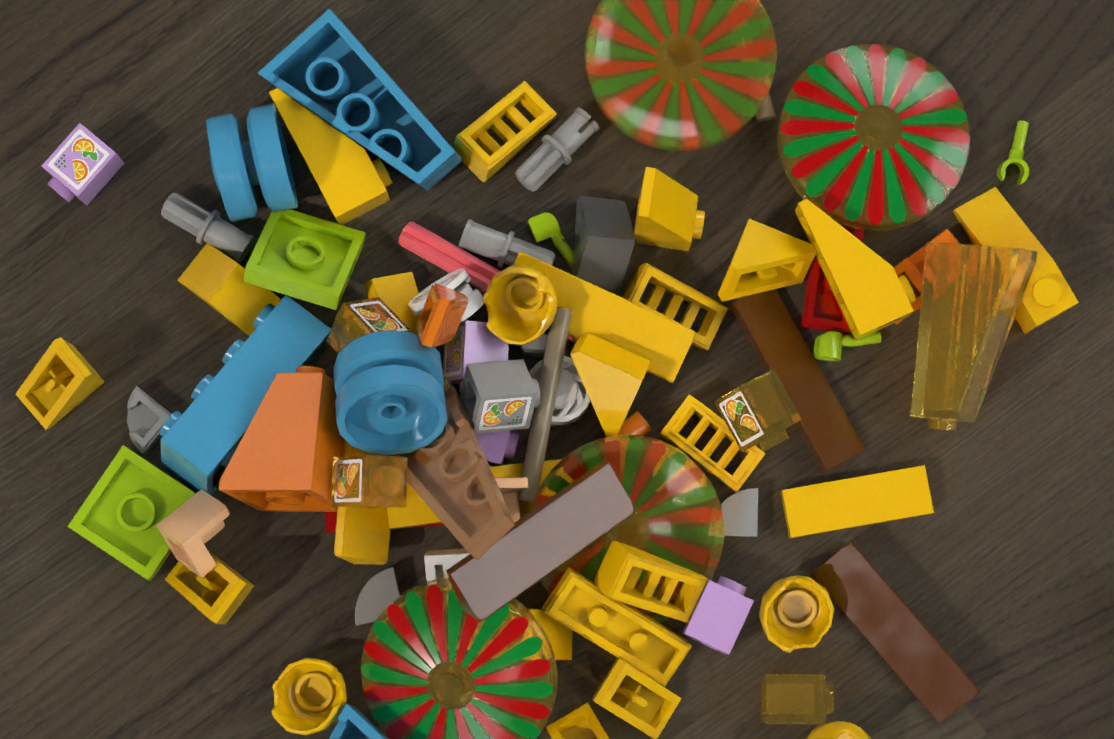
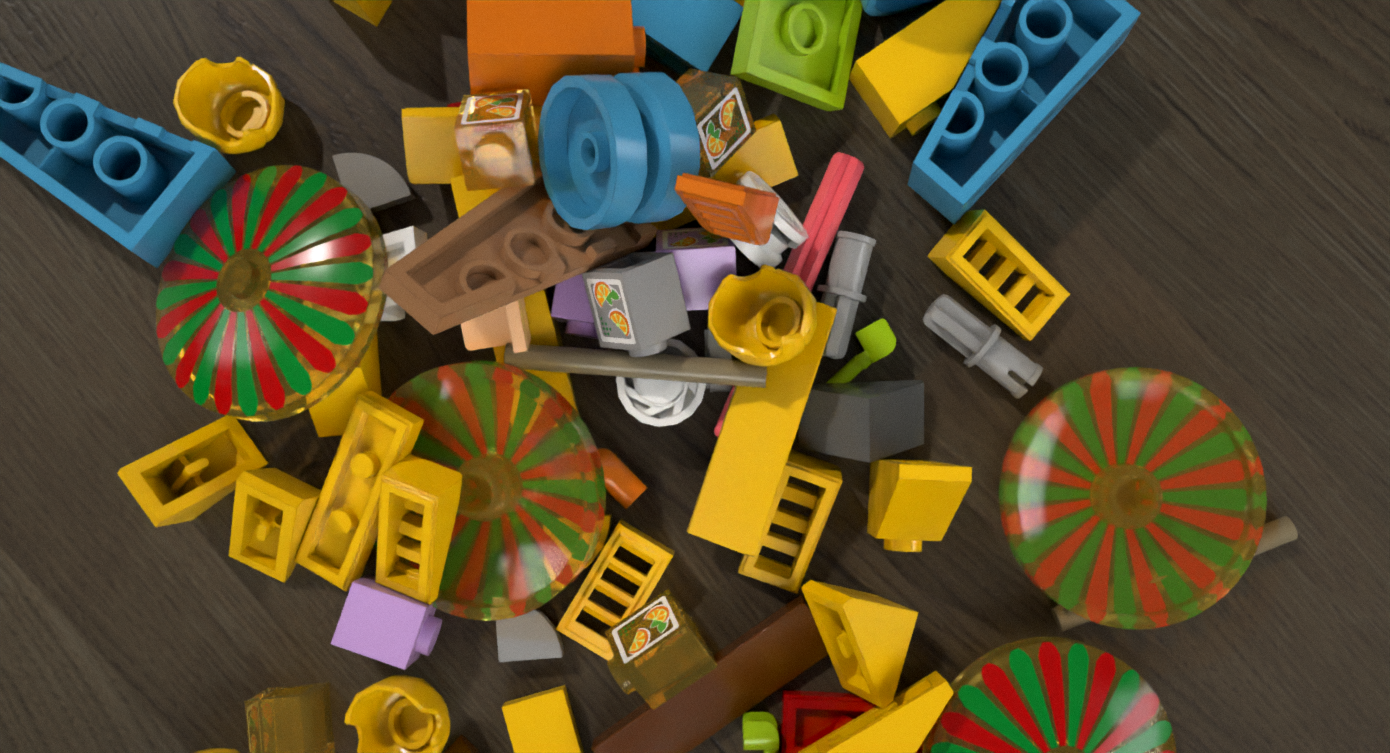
camera: 90 degrees right, 5 degrees up
slope [446,460,635,622] -> none
yellow slope [570,333,651,437] -> none

